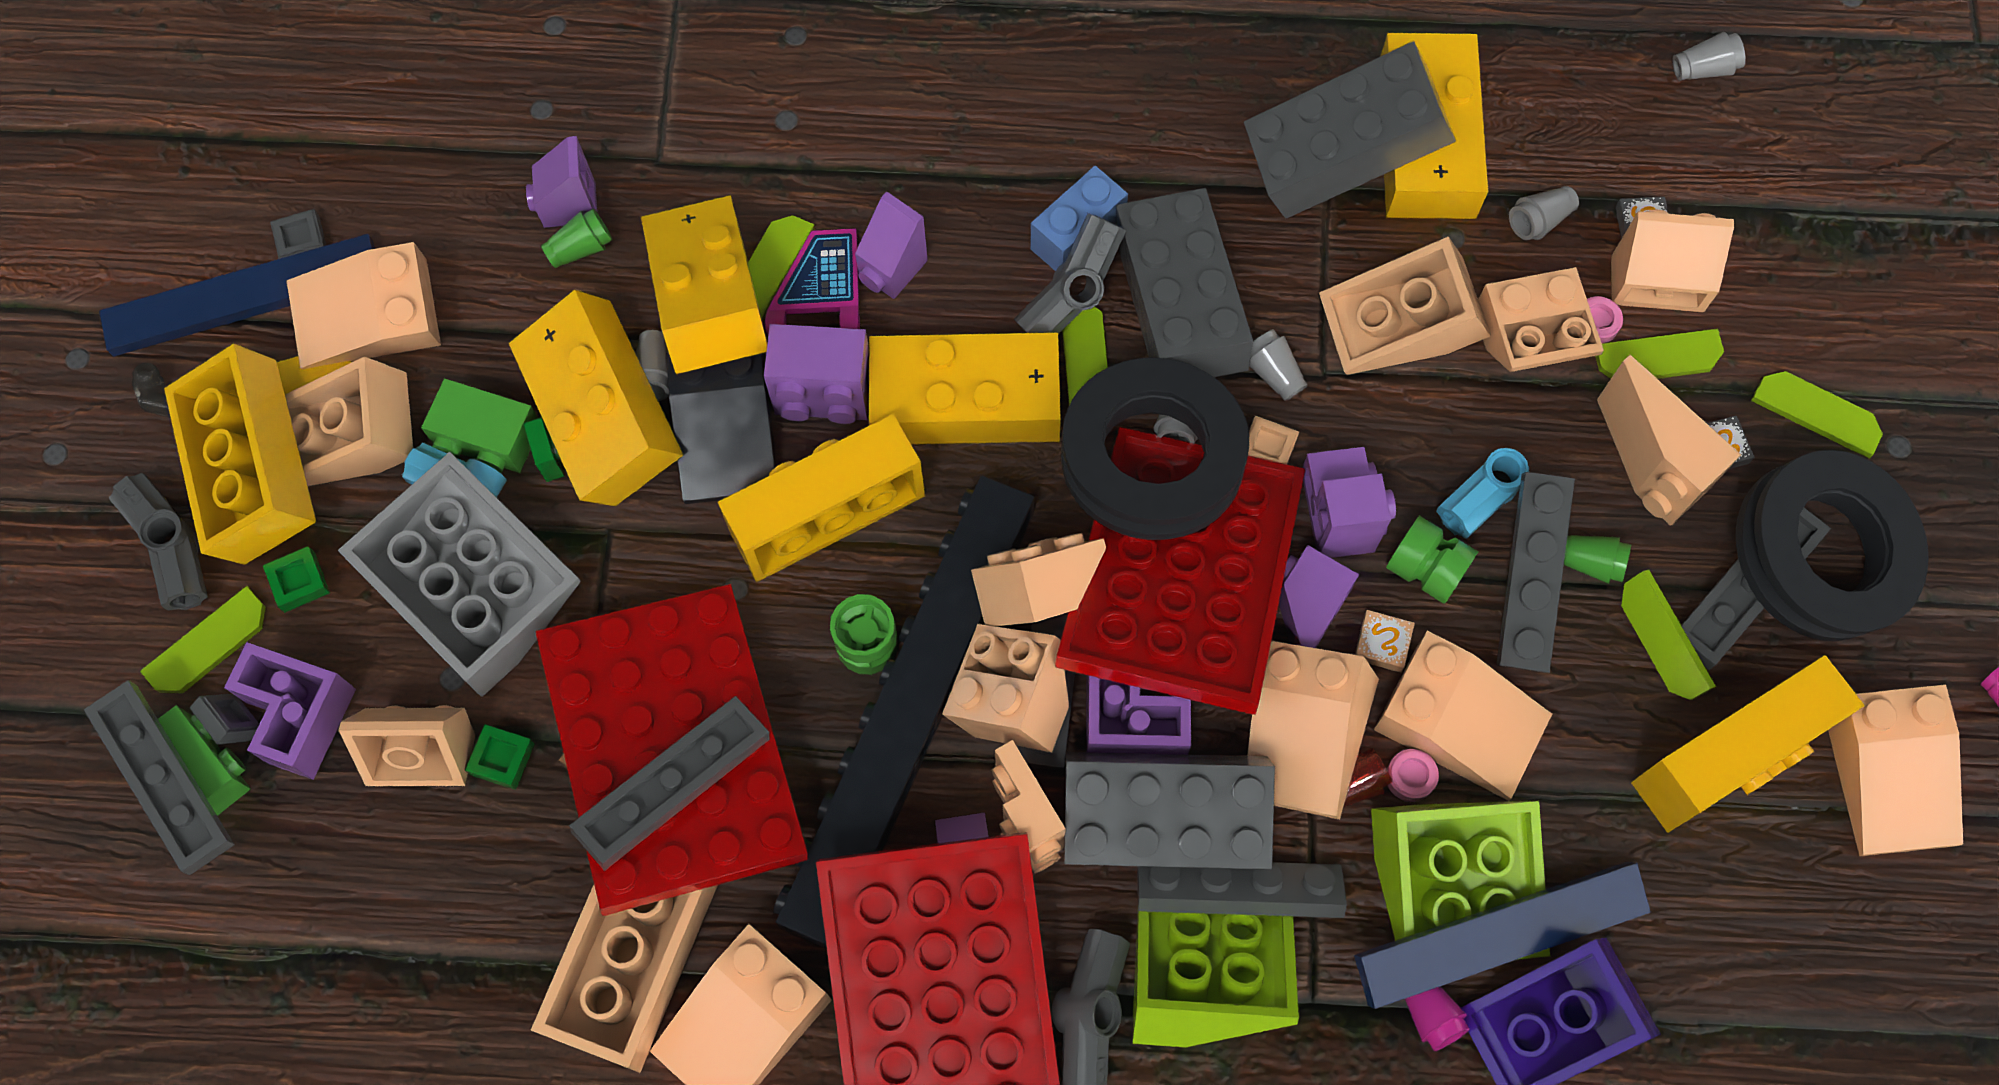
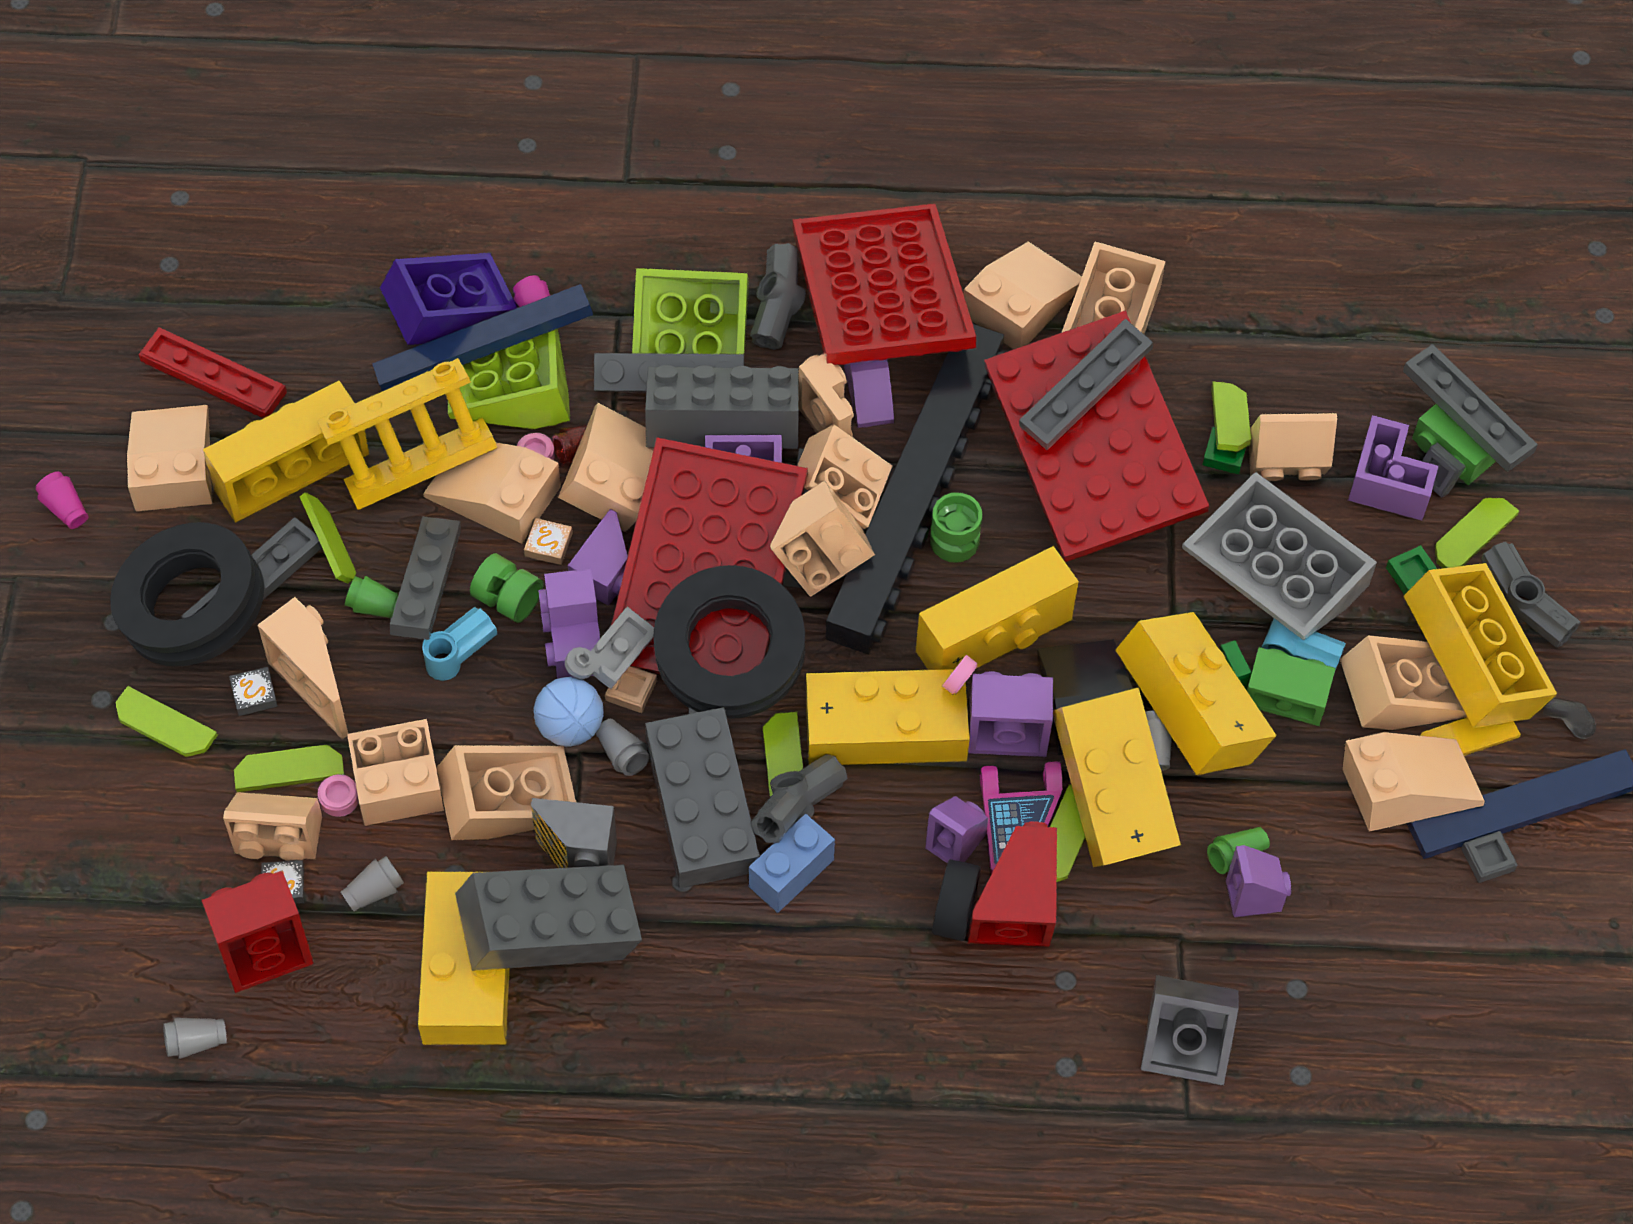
camera: 175 degrees right, 10 degrees down
none -> red tile [139,327,287,419]
none -> red brick [202,870,314,993]
none -> yellow fence [317,358,498,510]
none -> flat silver slope [531,798,617,868]
none -> light blue piece [533,677,604,747]
none -> light grey hinge [565,607,654,689]
none -> black tyre [932,859,981,941]
none -> bright pink tile [942,655,977,694]
none -> red slope [968,821,1057,947]
none -> flat silver slope [1141,975,1239,1085]
none -> lime piece [1211,381,1251,452]

